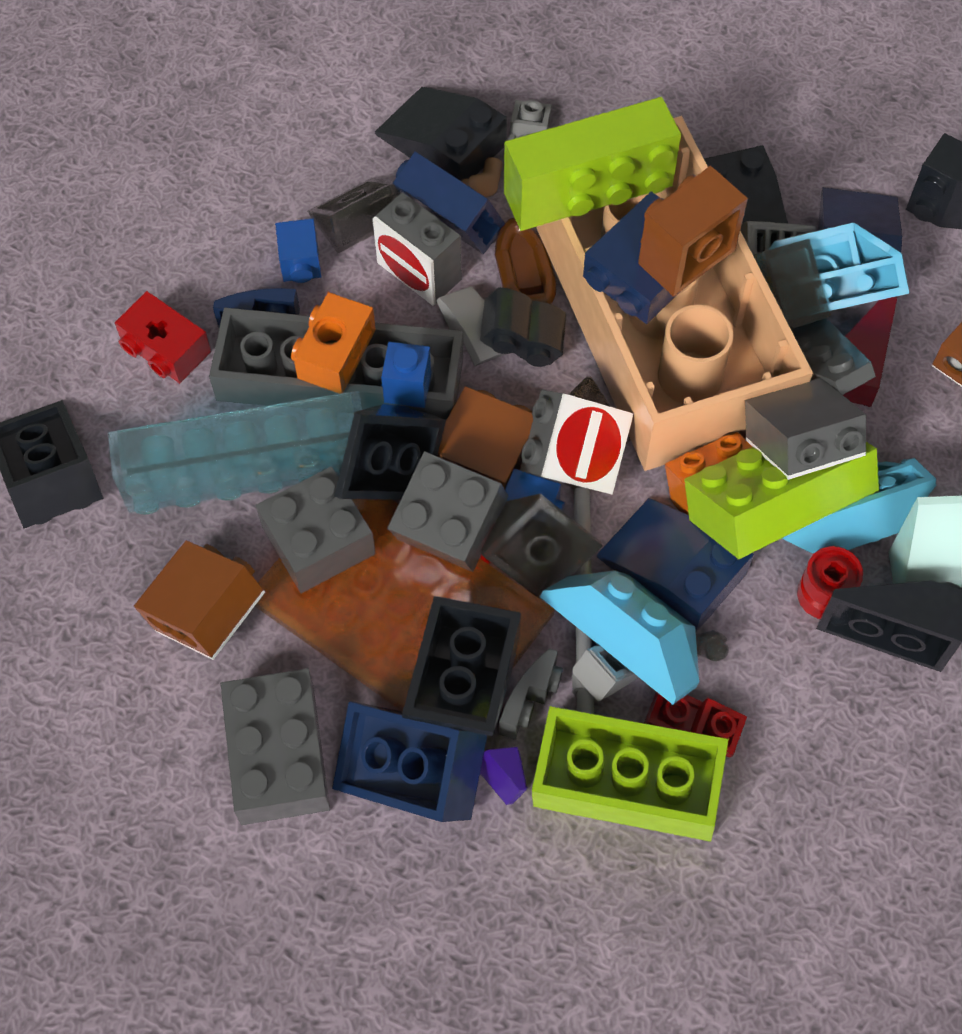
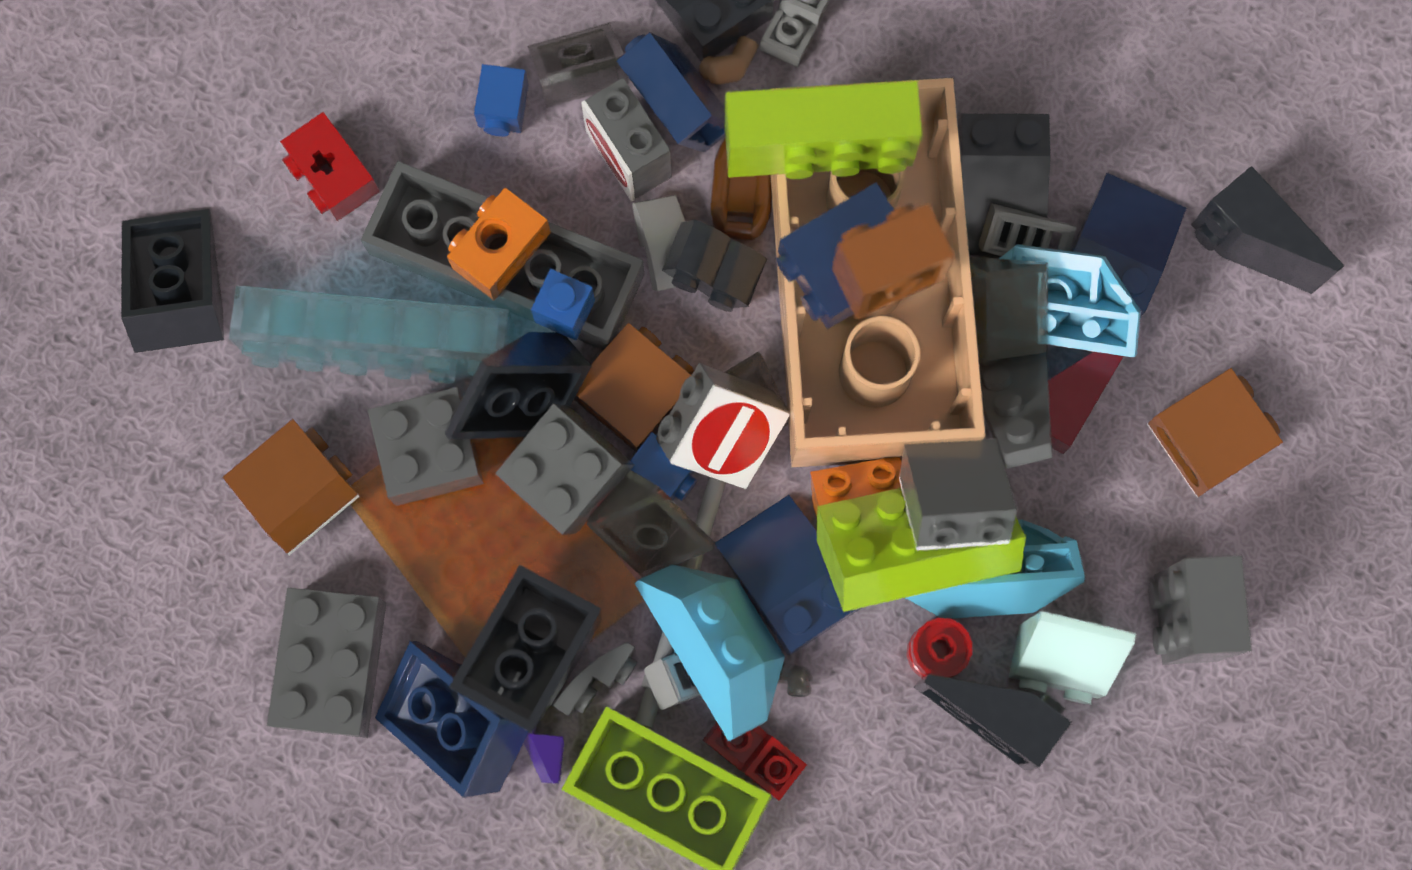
camera: 15 degrees right, 15 degrees up
dark blue slope [213,288,300,328] -> none

